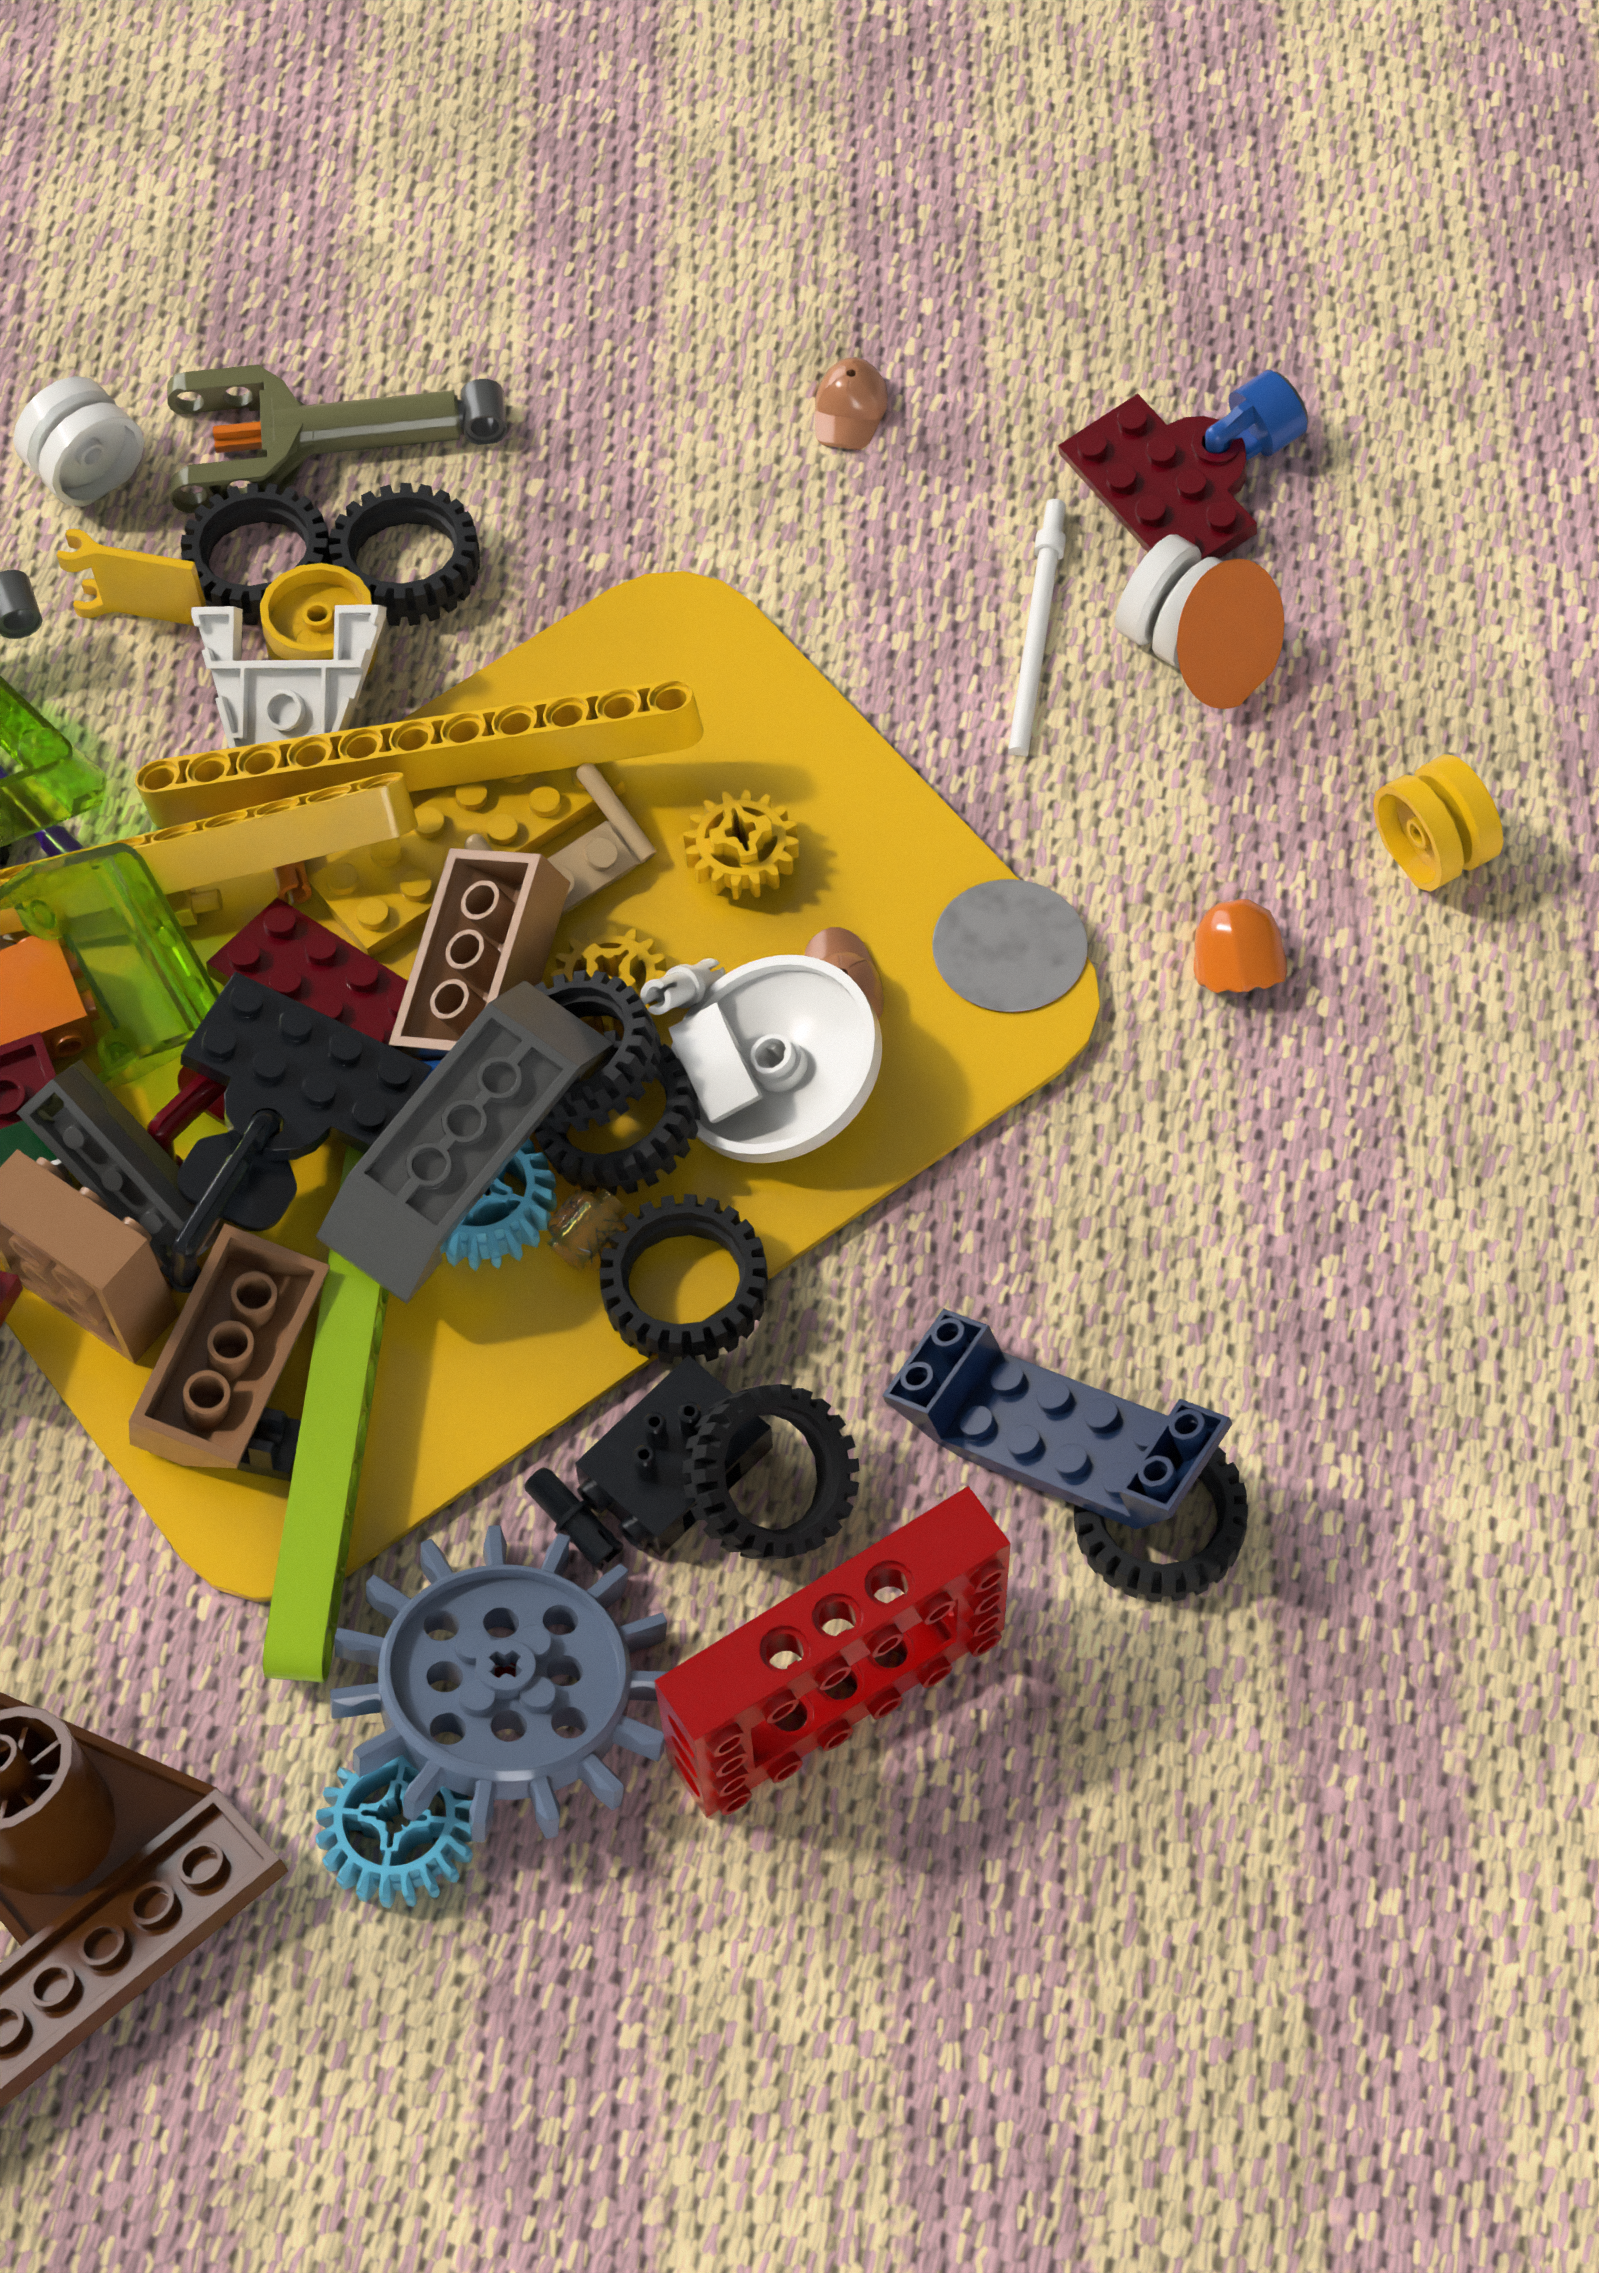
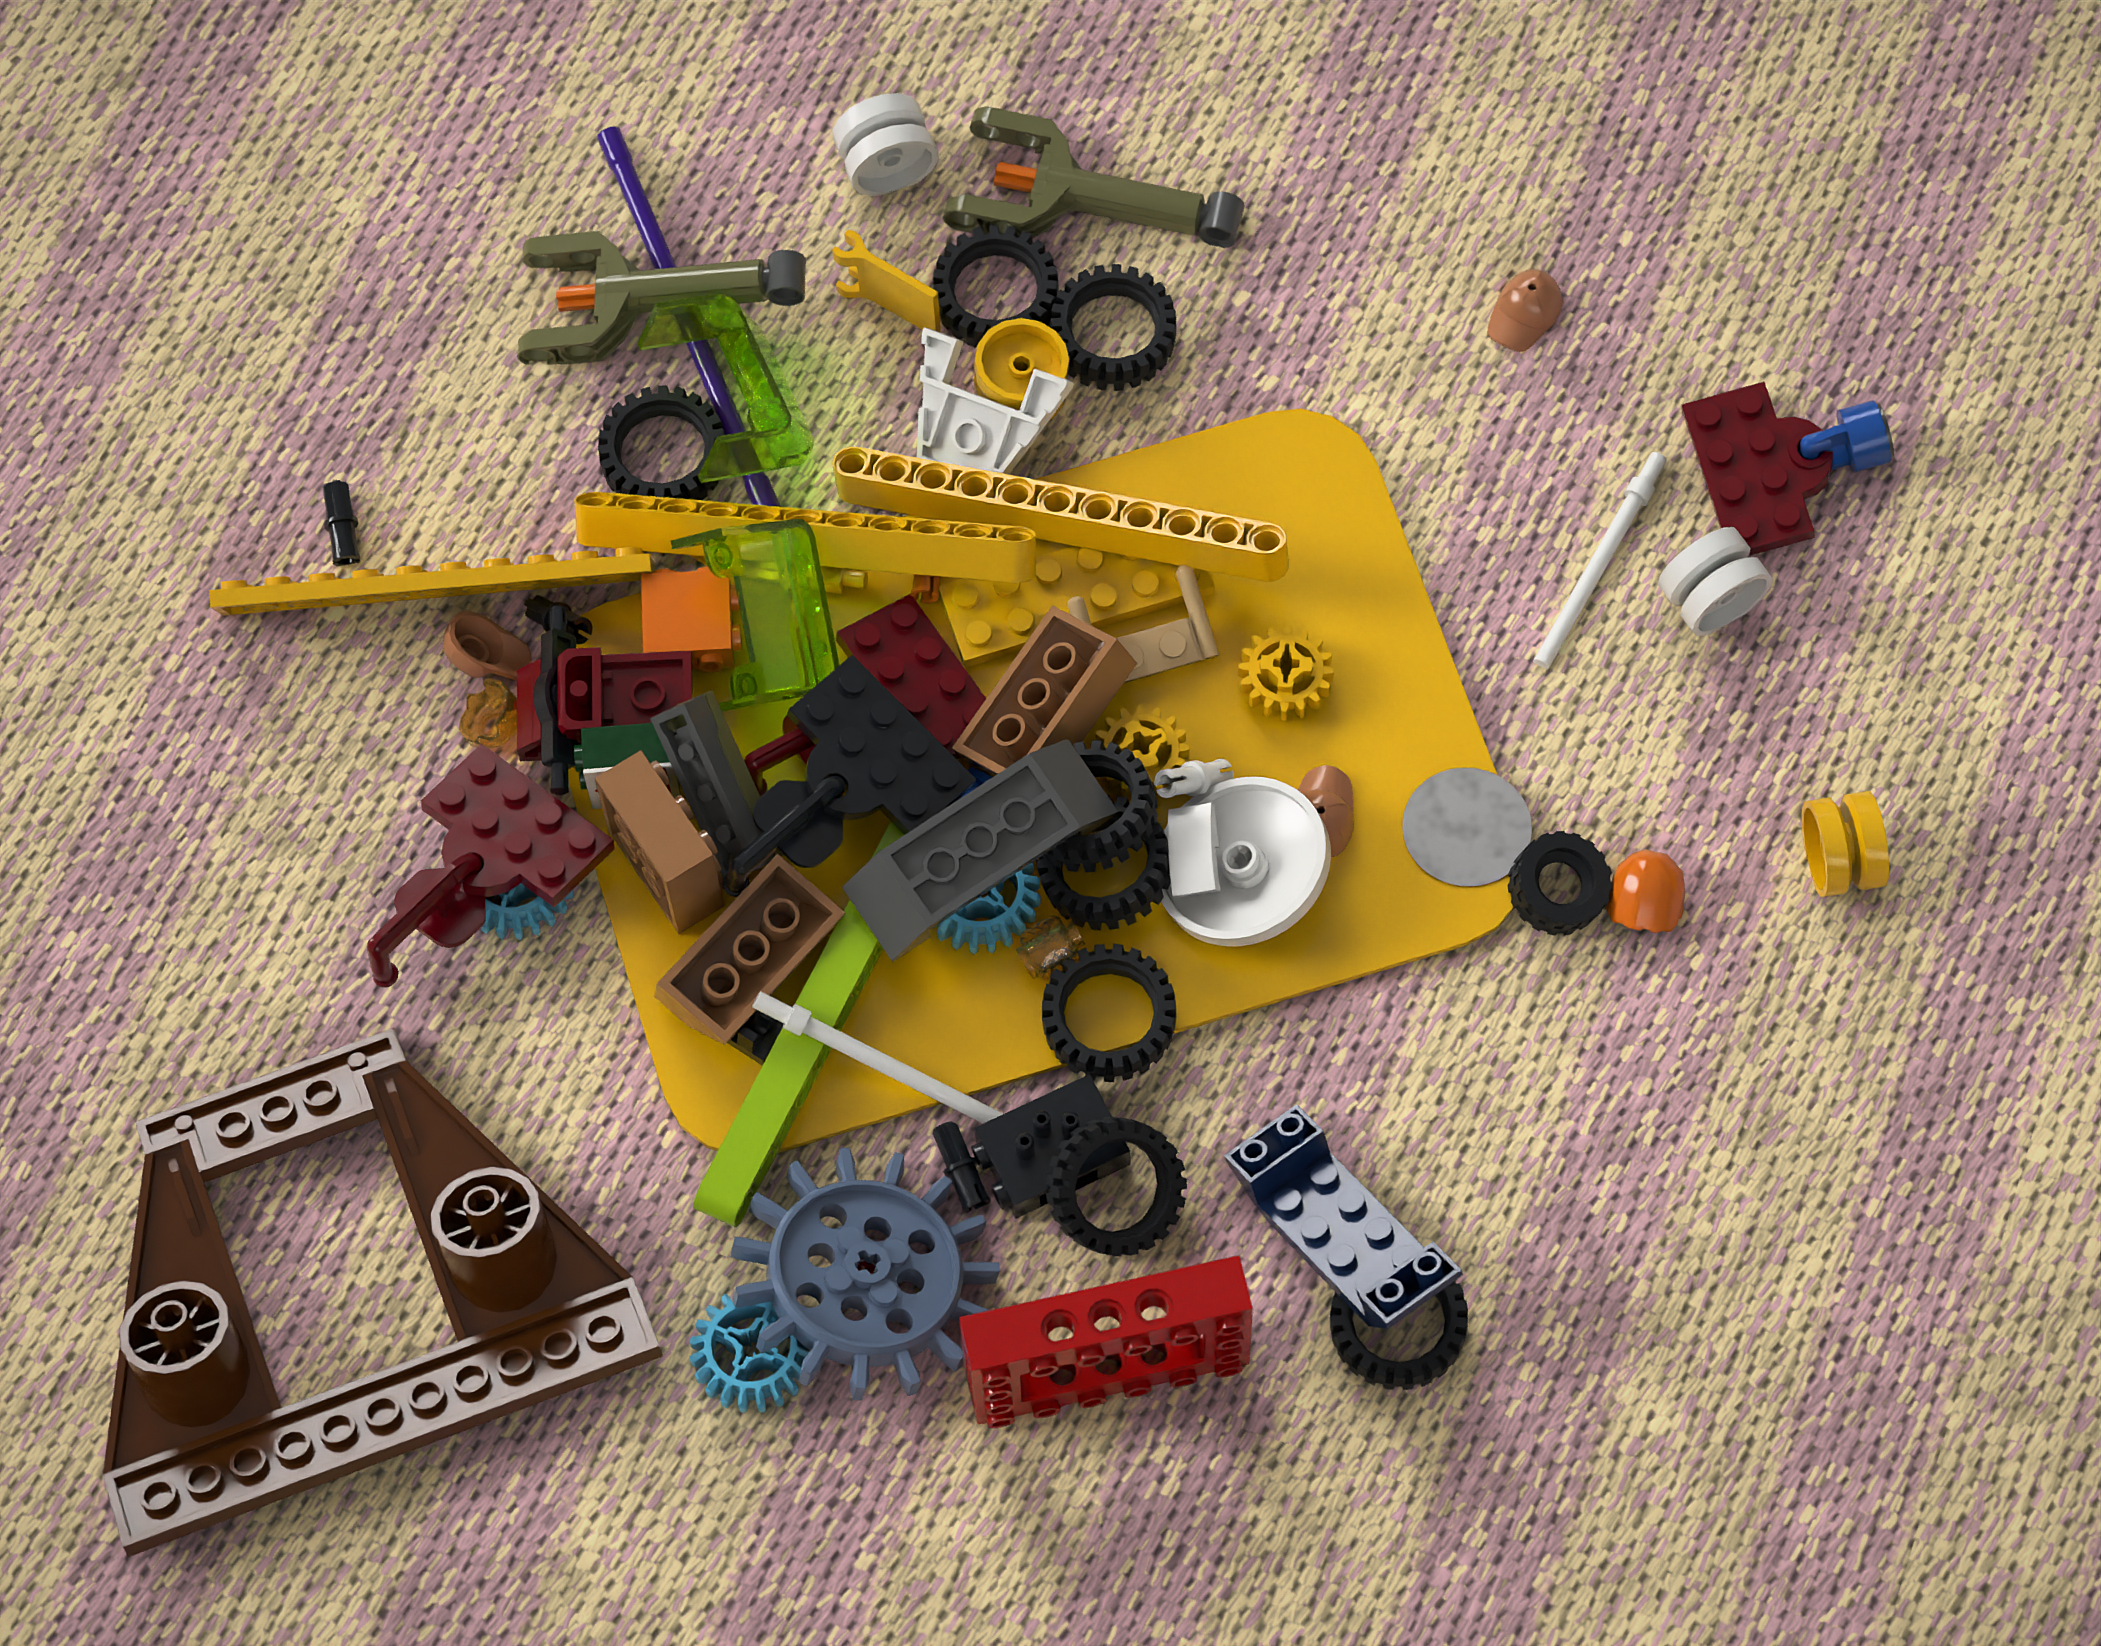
camera: 20 degrees right, 5 degrees up
orange sticker [1177,559,1284,709] -> none
none -> white bar [752,991,1003,1123]
none -> black tyre [1507,831,1613,936]

